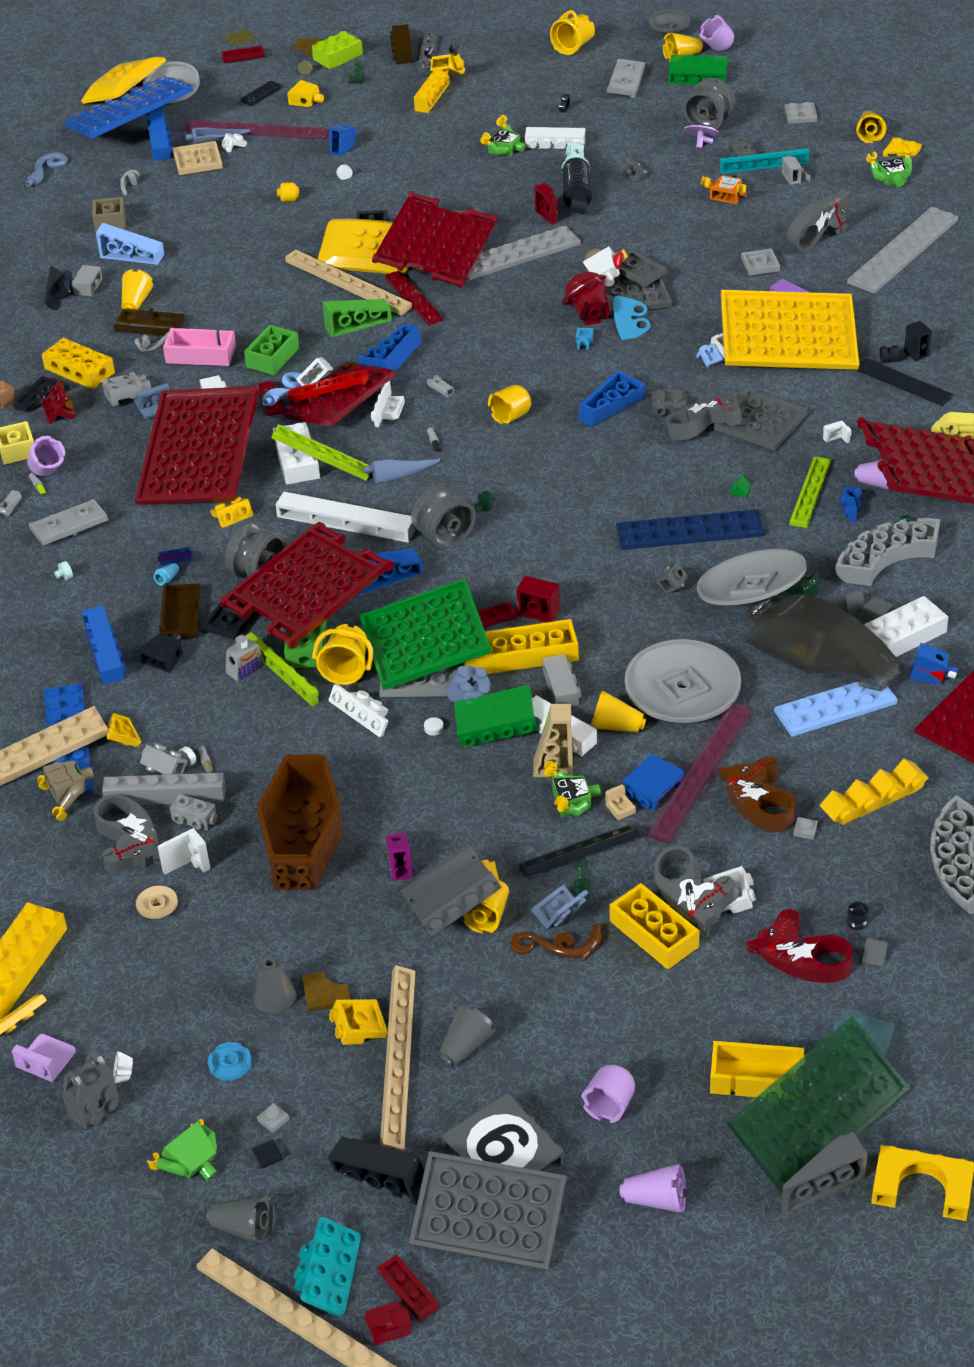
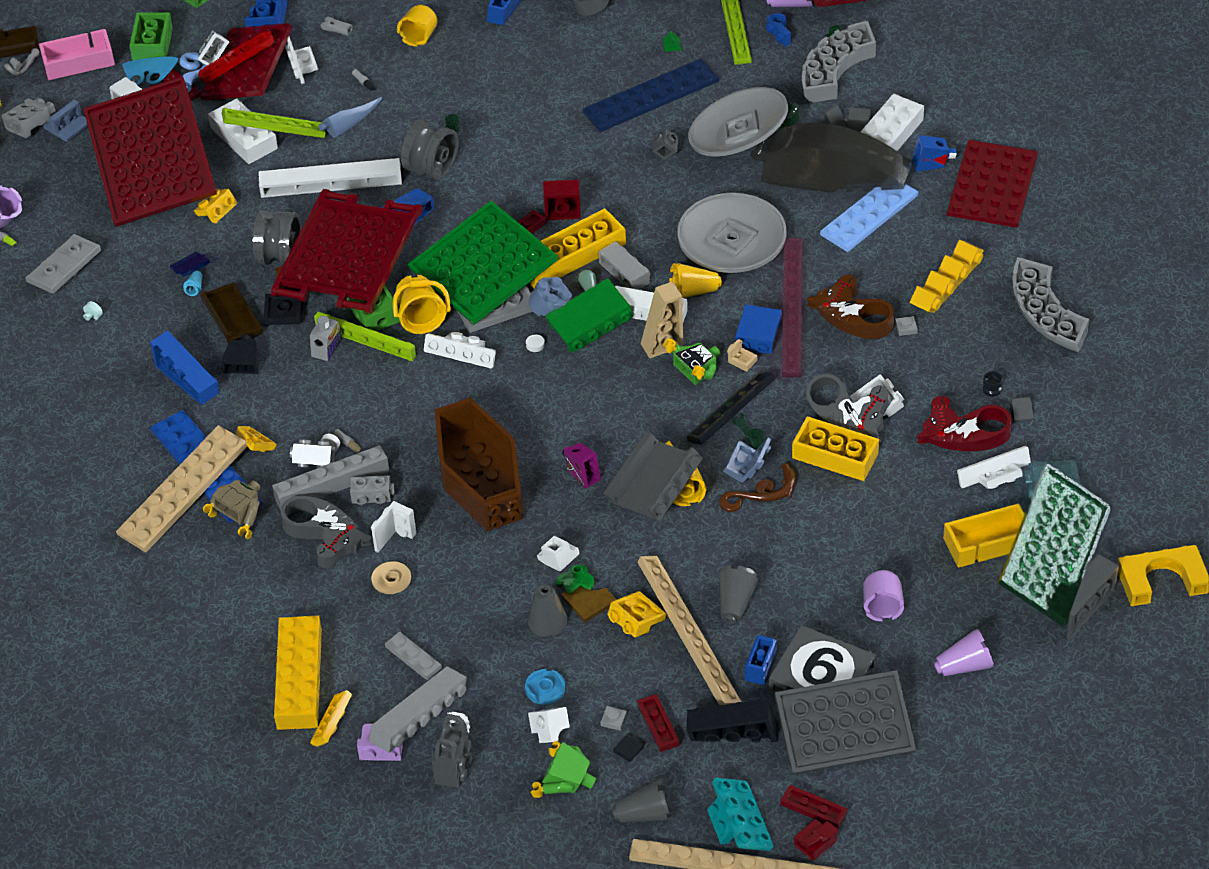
camera: 25 degrees left, 5 degrees up
none -> dark azure piece [122,57,179,85]
none -> light grey brick [369,666,467,753]
none -> light grey plate [385,632,442,680]
none -> white brick [528,707,570,743]
none -> white brick [537,536,580,572]
none -> green plate [555,565,594,594]
none -> sand green cone [578,270,596,291]
none -> dark red plate [637,694,680,752]
none -> blue brick [745,635,777,685]
none -> white bracket [957,446,1031,489]

